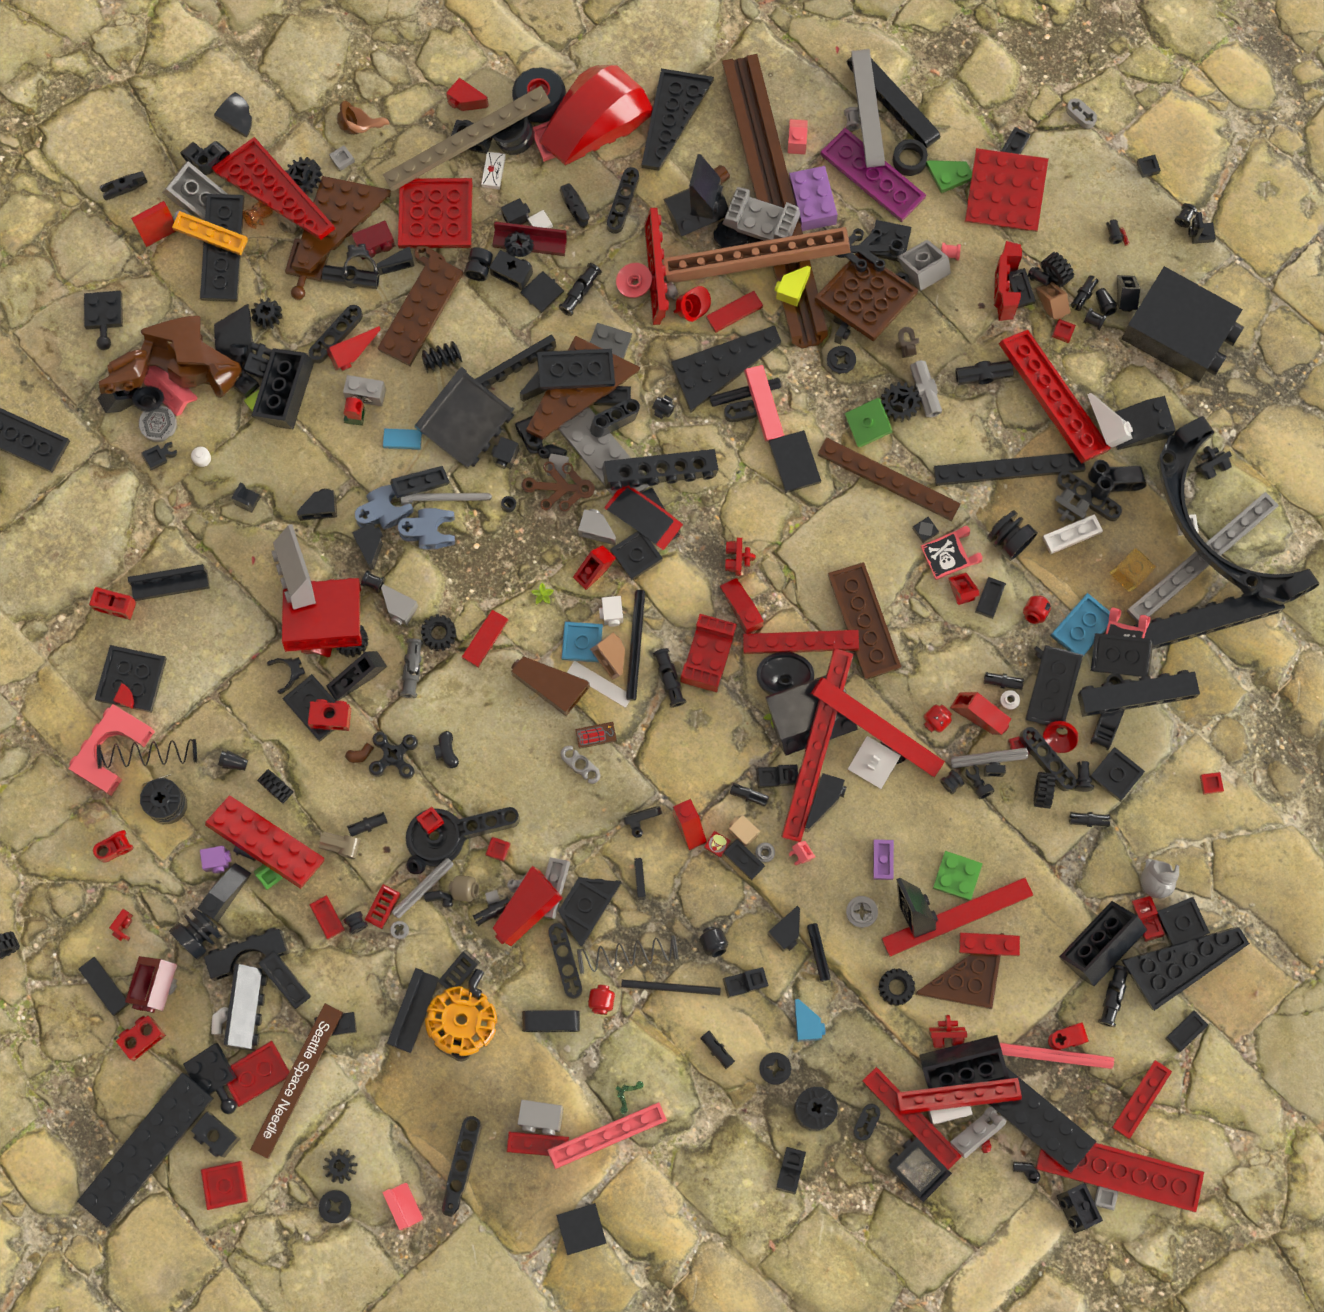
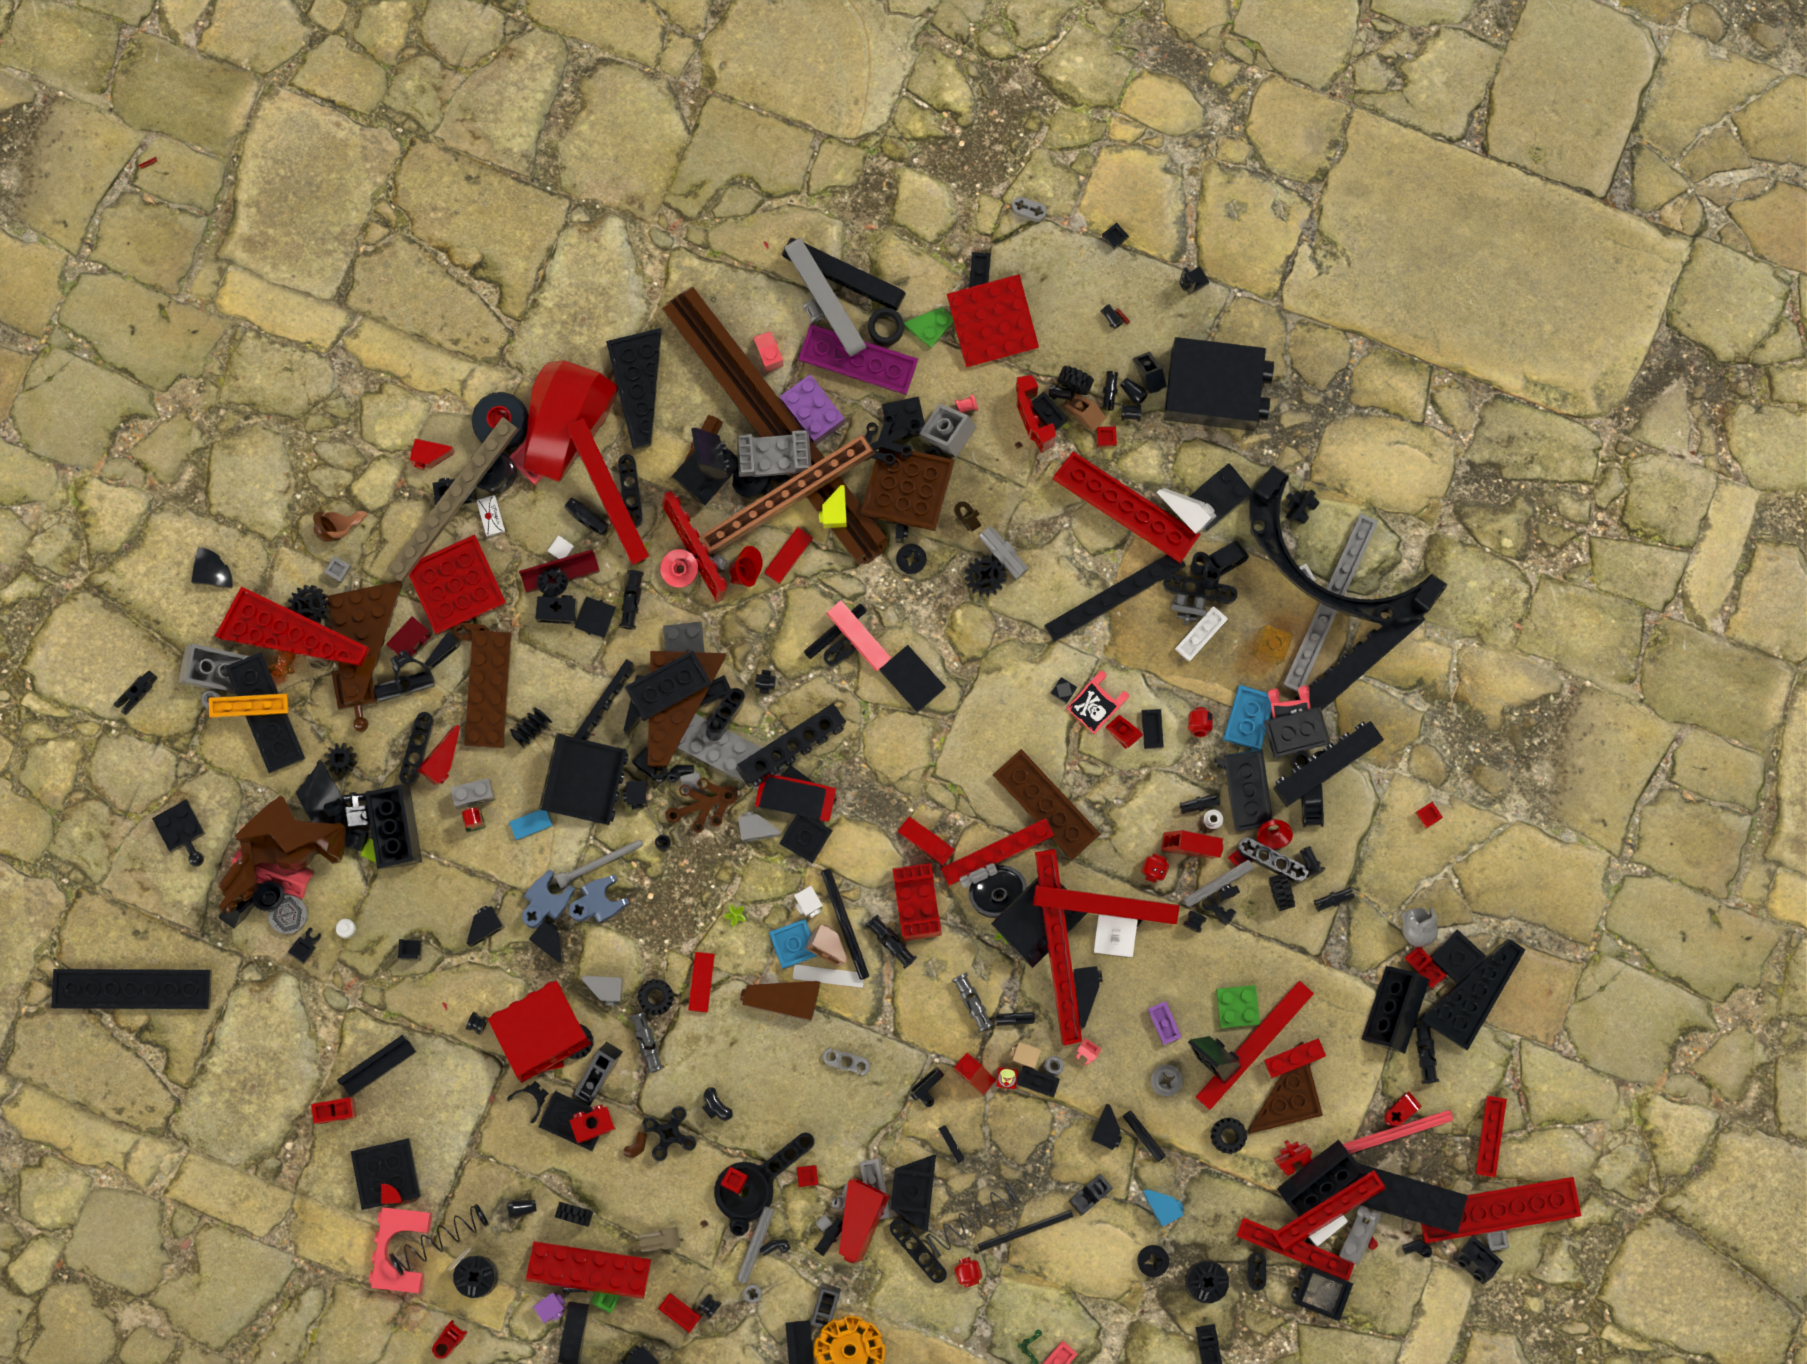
camera: 25 degrees left, 5 degrees up
red tile [131,201,176,247] -> none
black piece [180,141,230,175] -> none
light grey slope [271,524,316,610] -> none
black pin [347,812,388,837] -> none
black bush [361,570,385,593] -> none
red slope [365,884,401,929] -> none
black plate [390,466,450,498] -> none
dark tan head [449,875,479,902] -> none
black wheel [464,247,493,281] -> none
black arm [468,969,484,1000] -> none
black brick [500,198,530,225] -> none
black beam [522,1010,580,1032] -> none
red slope [573,545,616,590] -> none
tile [575,722,617,749] -> none
black wing [671,325,781,413] -> none
black head [699,926,728,957] -> none
black pin [700,1030,735,1069] -> none
red hips [725,537,756,576] -> none
black slope [756,764,798,788] -> none
reddish brown plate [818,437,961,522] -> none
bright green plate [845,398,893,448] -> none
black piece [955,360,1014,385] -> none
black wheel [987,510,1038,561] -> none
black plate [1090,747,1145,802] -> none
black tile [1165,1010,1208,1053] -> none
black bush [1174,203,1197,228] -> none
none -> black wheel [466,1011,488,1036]
none -> red tile [566,418,649,565]
none -> dark grey piece [952,972,994,1033]
none -> light grey axle [959,863,997,888]

